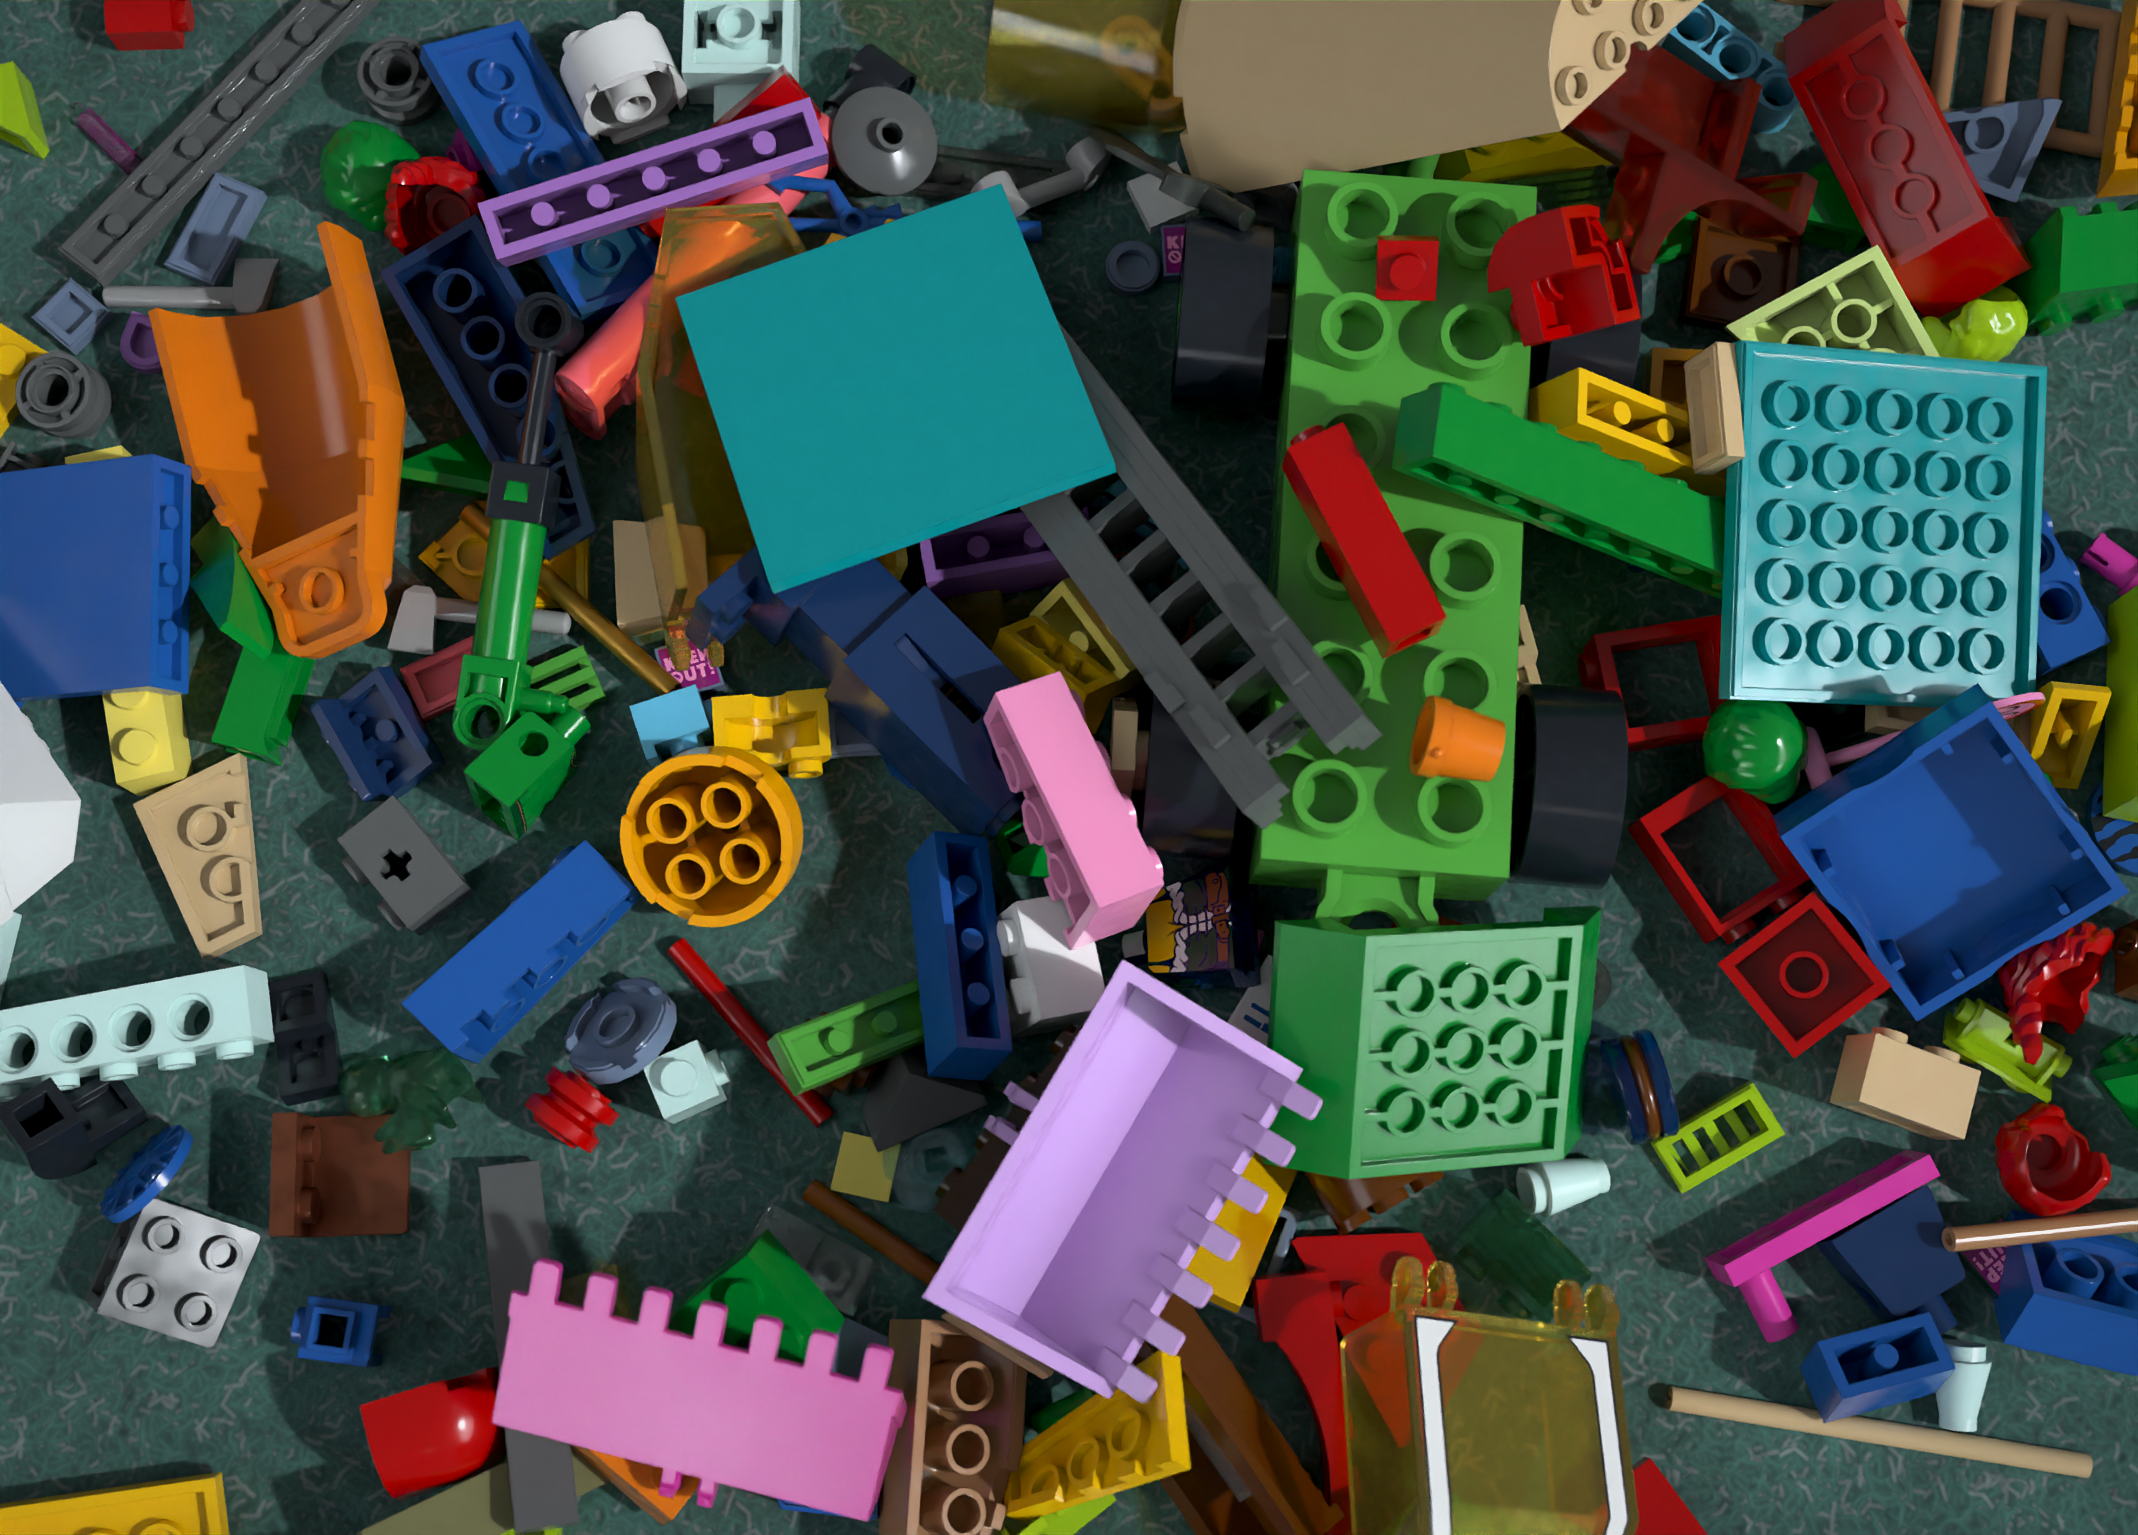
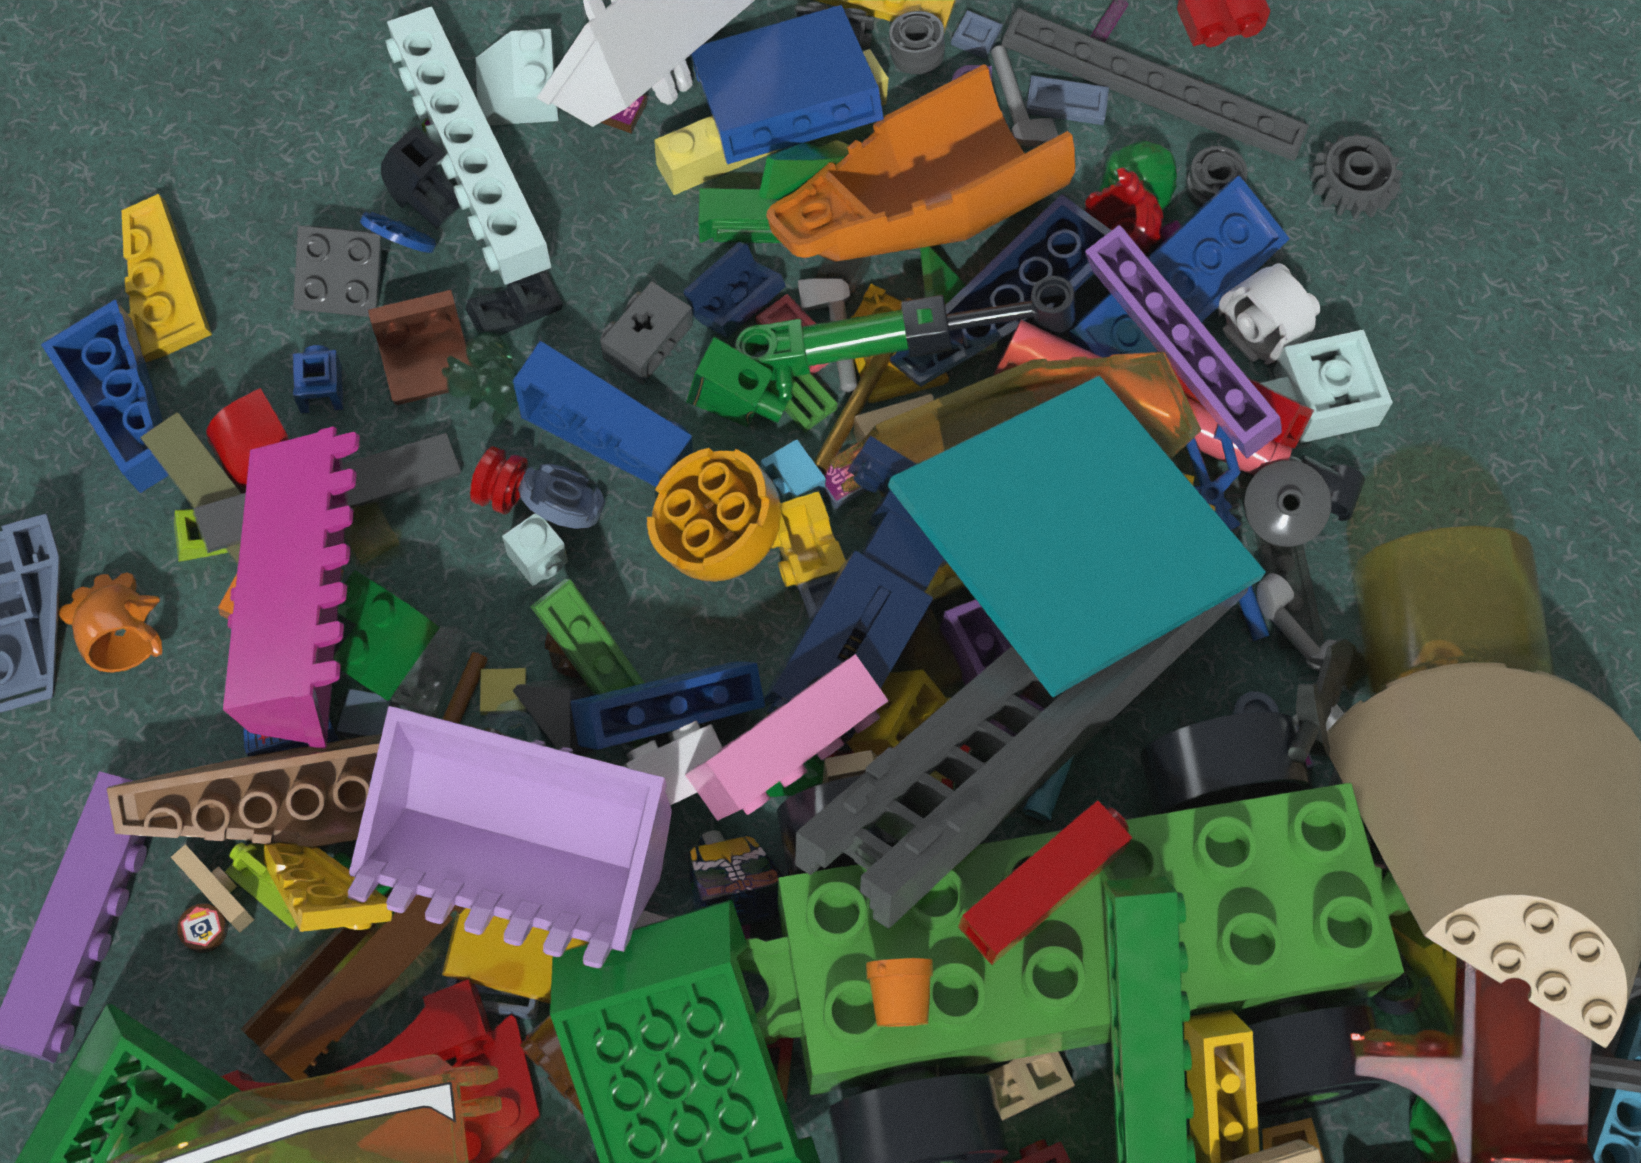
camera: 75 degrees right, 10 degrees down
tan wing [133,752,263,961] -> none
red bar [667,938,835,1128] -> none
red plate [1374,235,1439,301] -> none
red brick [1487,204,1641,347] -> none

